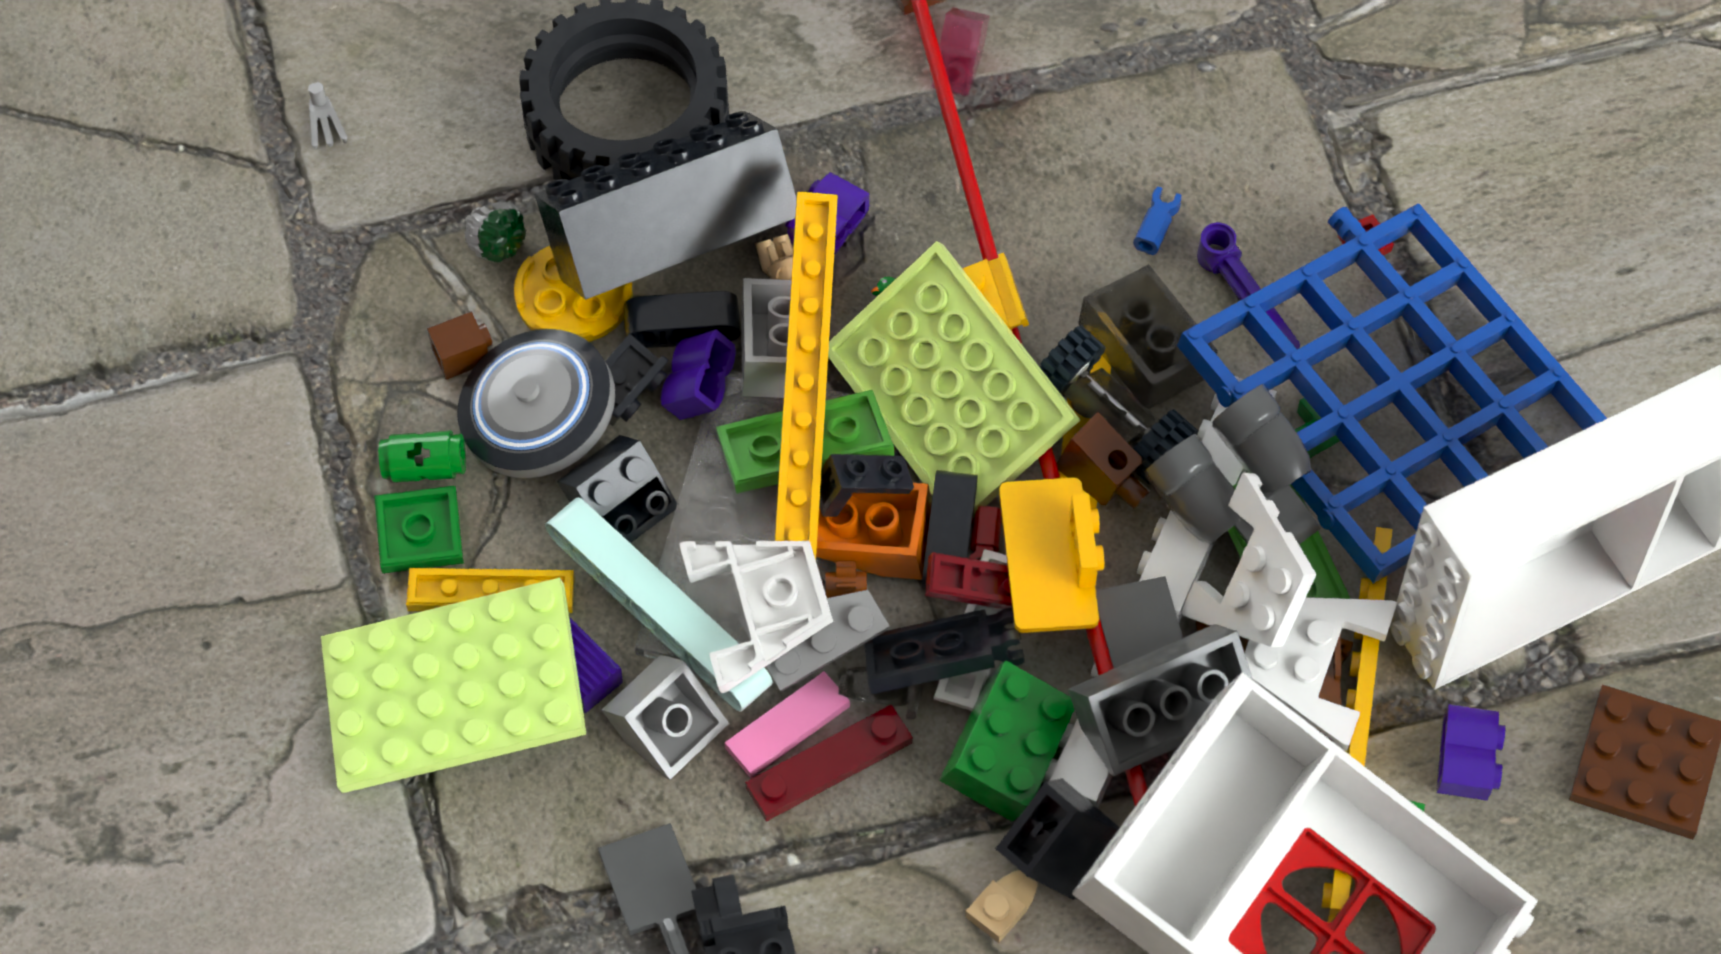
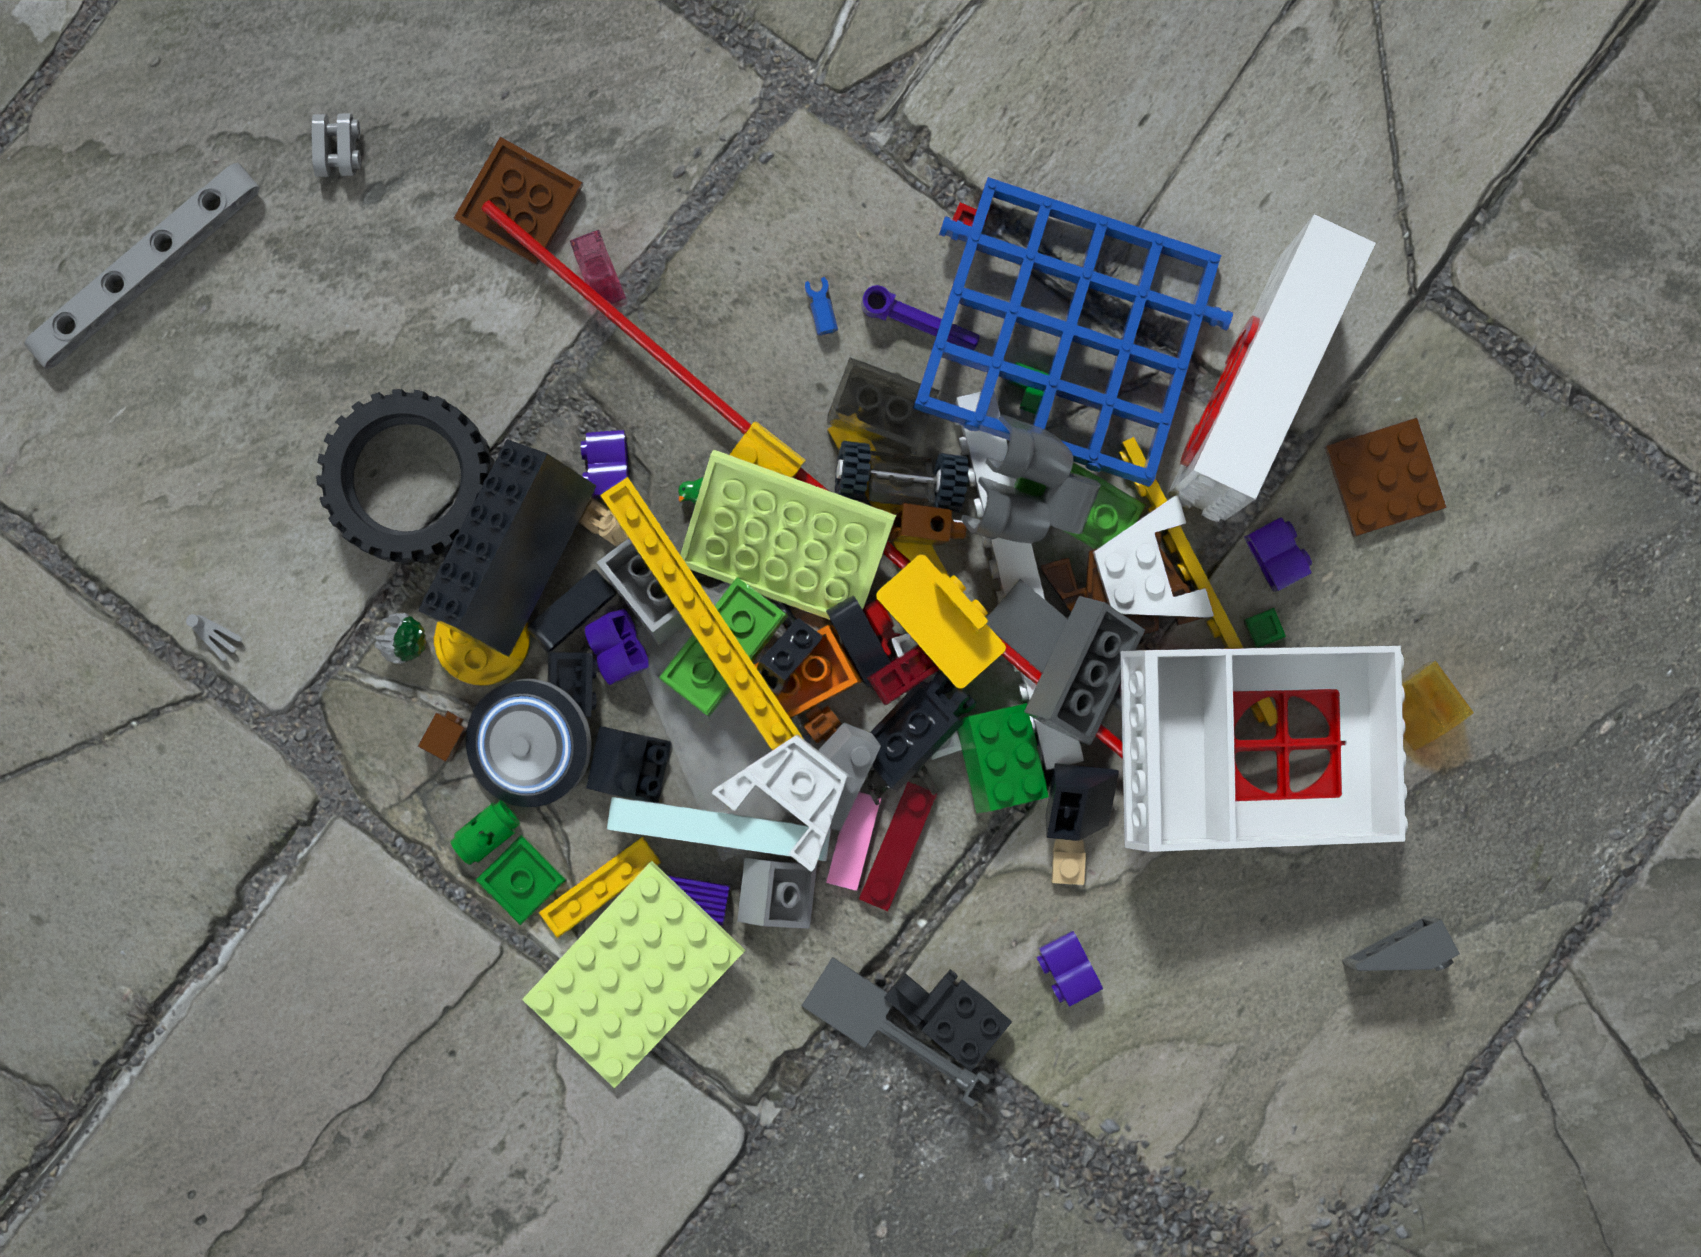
camera: 35 degrees left, 25 degrees up
white wing [1180,473,1316,647] -> none

